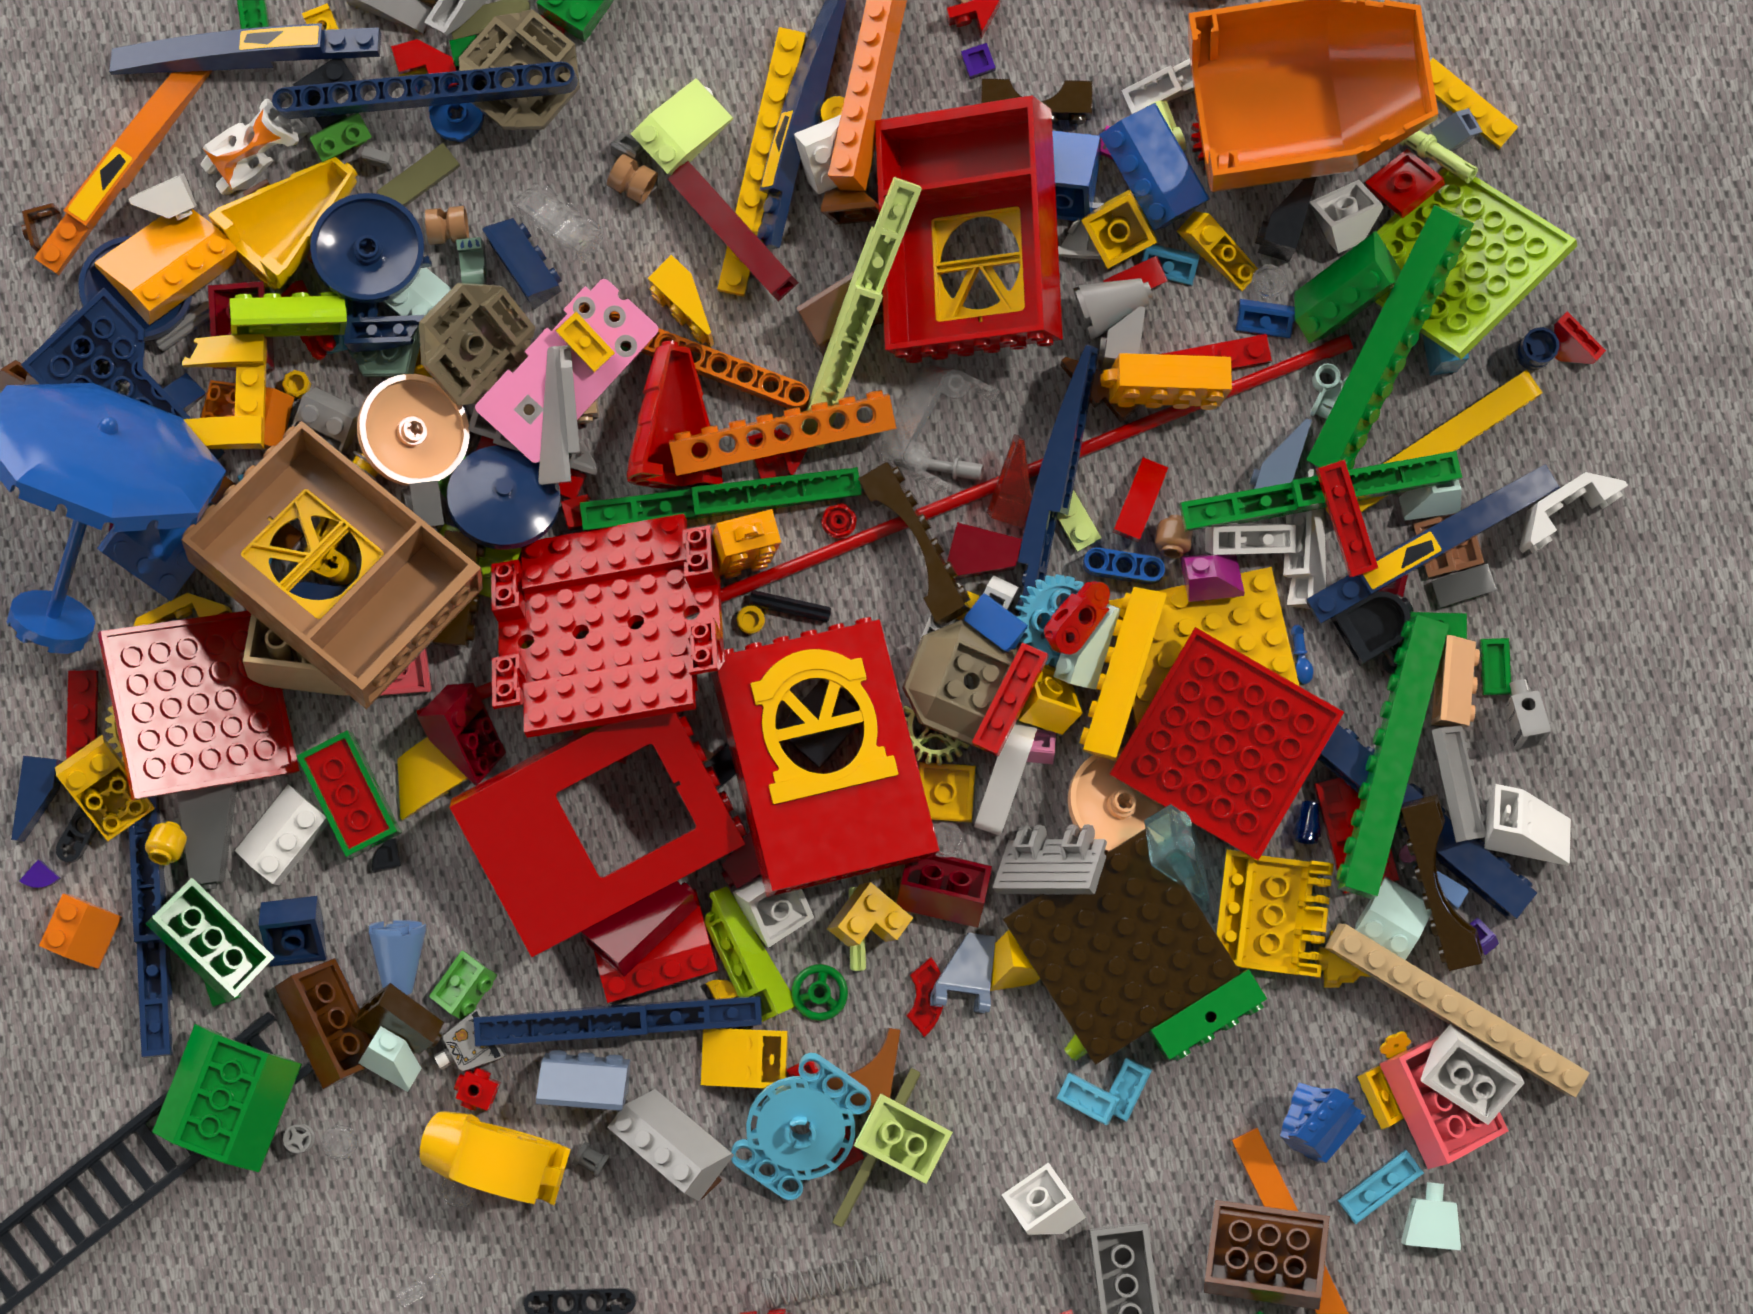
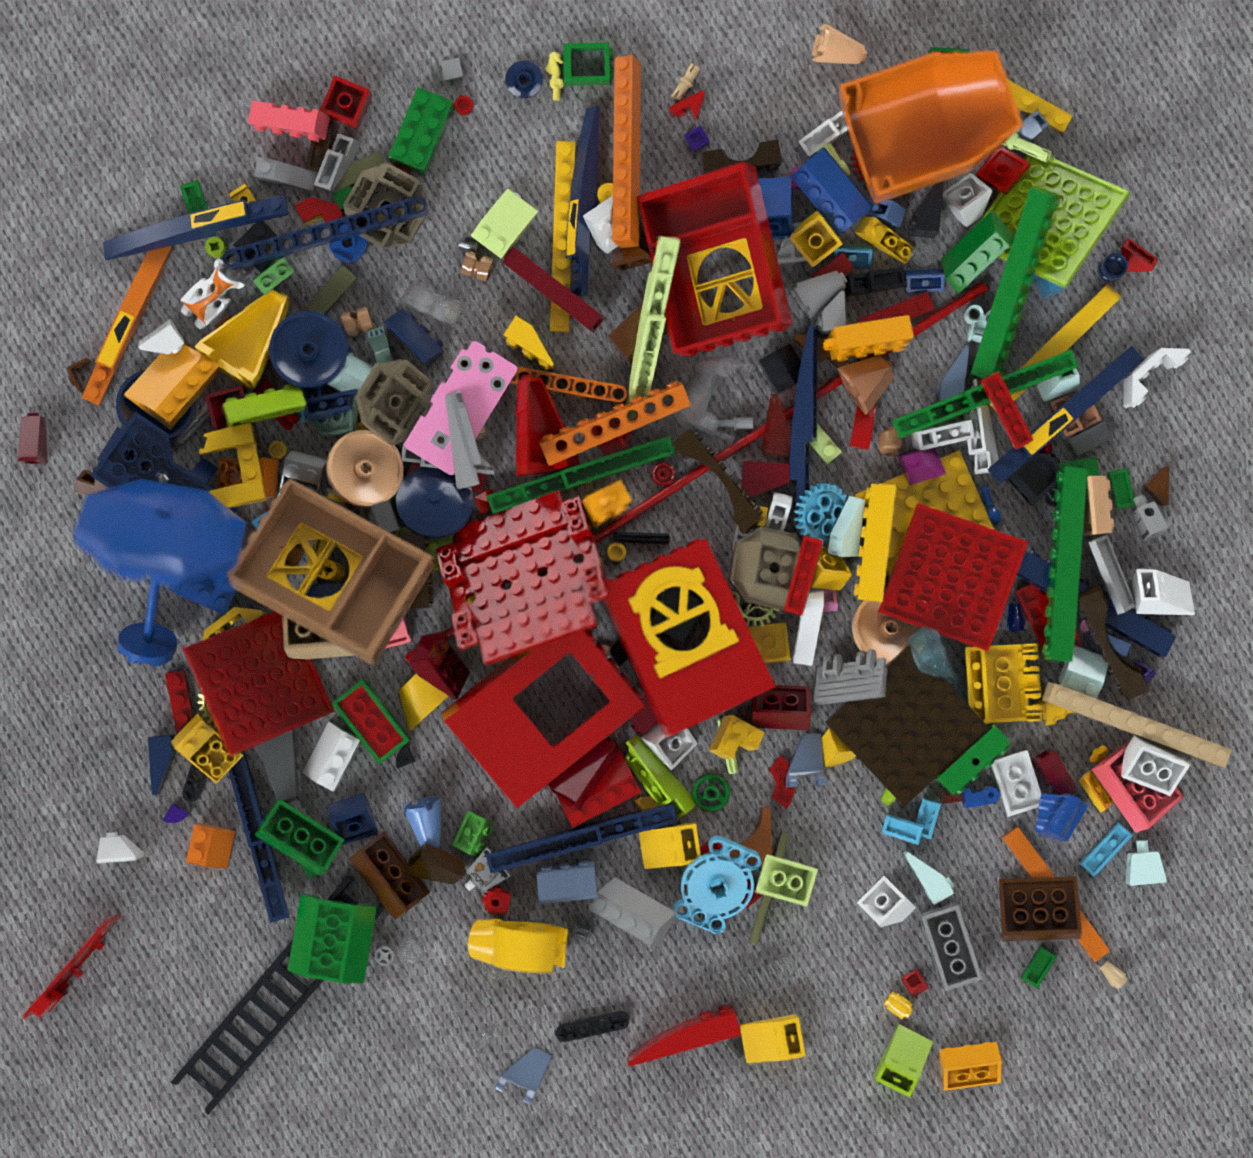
camera: 10 degrees left, 5 degrees up
yellow head [145,821,187,865] -> none
light aqua slope [359,1026,422,1092] -> none
light grey tile [362,146,395,170] -> none
yellow plate [555,312,615,373] -> none
clear plate [934,822,964,857] -> none
blue slope [963,593,1028,651] -> none
red piece [1044,581,1110,655] -> none
blue beam [1083,548,1165,585] -> none
none -> lime wheel [205,237,227,258]
none -> black slope [758,344,801,396]
none -> nougat slope [838,355,894,415]
none -> black slope [845,267,907,297]
none -> medium blue slope [862,197,906,227]
none -> light aqua slope [903,851,954,905]
none -> clear red tile [940,793,963,804]
none -> blue leg [961,786,999,808]
none -> white plate [991,750,1041,817]
none -> dark red slope [1032,749,1077,795]
none -> reddish brown slope [1142,466,1170,506]

